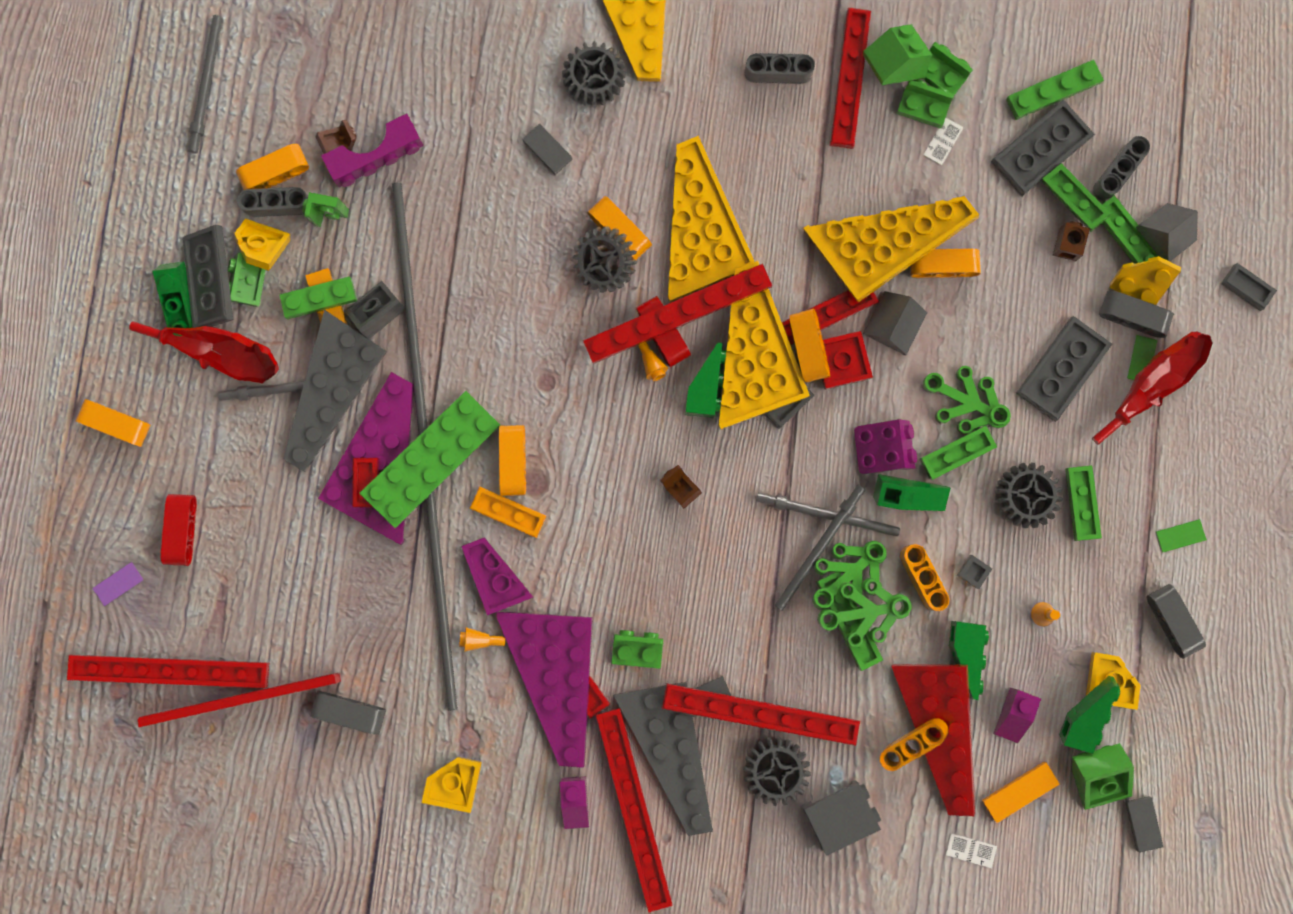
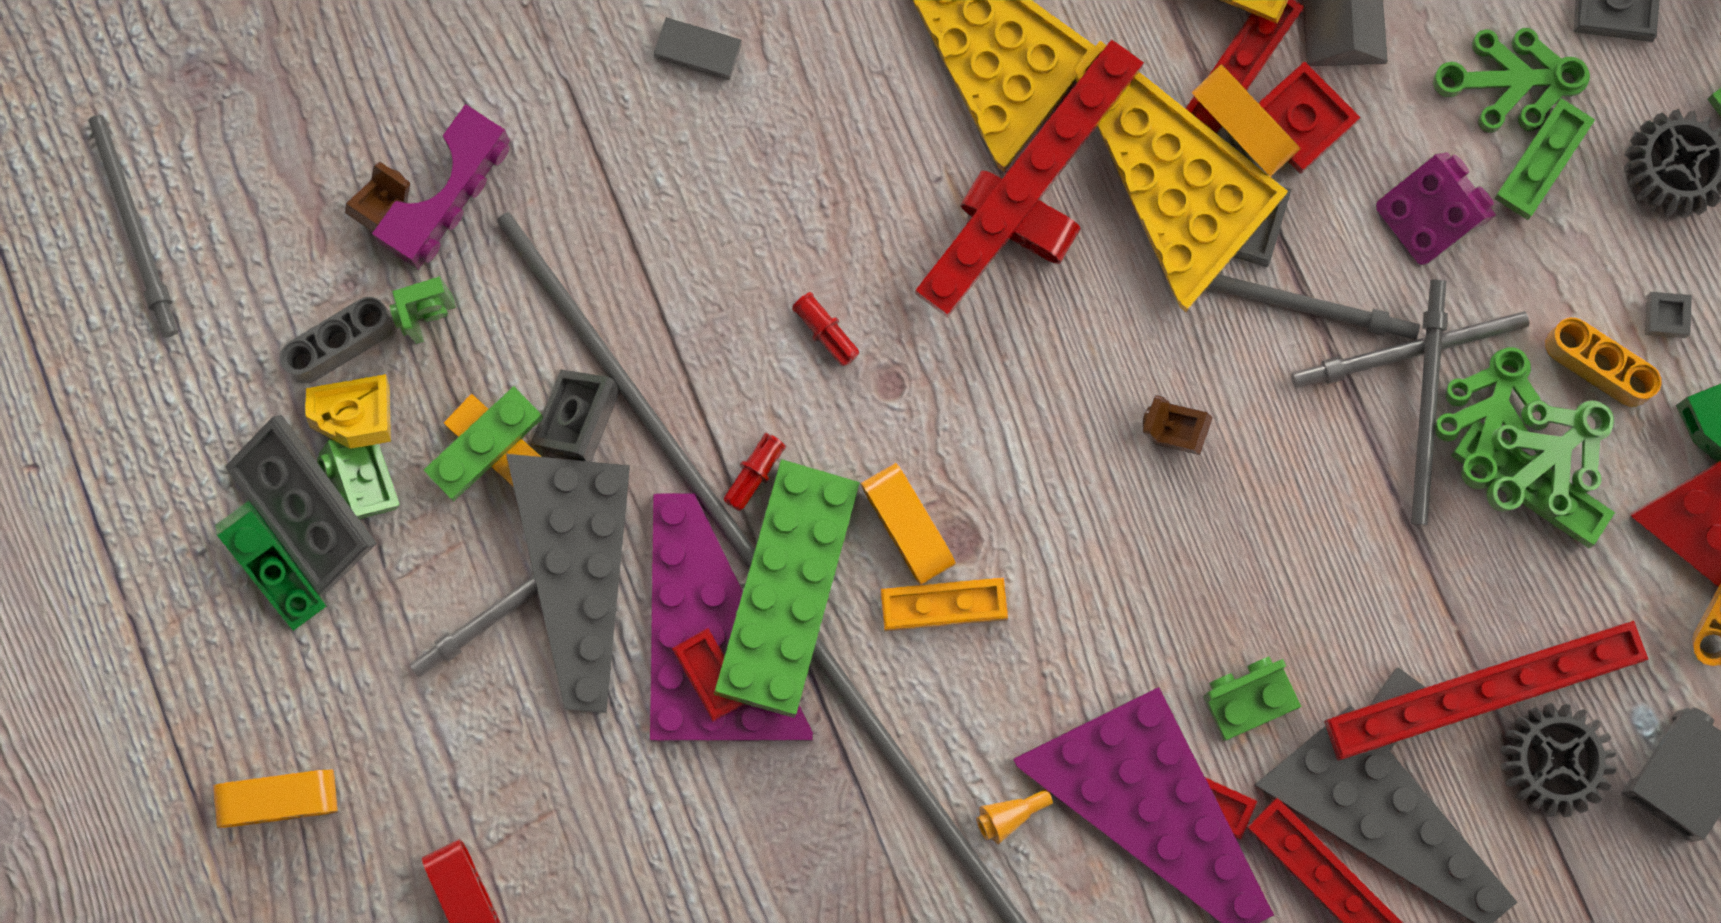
camera: 25 degrees left, 5 degrees down
red piece [129,321,279,384] -> none
light orange beam [236,144,309,190] -> none
magenta wing [461,537,534,615] -> none
dark grey gear [572,226,638,293] -> none
light orange beam [587,196,652,260] -> none
light orange cone [638,342,668,381] -> none
green slope [685,343,726,418] -> none
green slope [873,474,951,511] -> none
none -> red axle [724,433,786,511]
none -> red axle [792,292,859,366]
none -> dark grey bar [1207,275,1420,340]

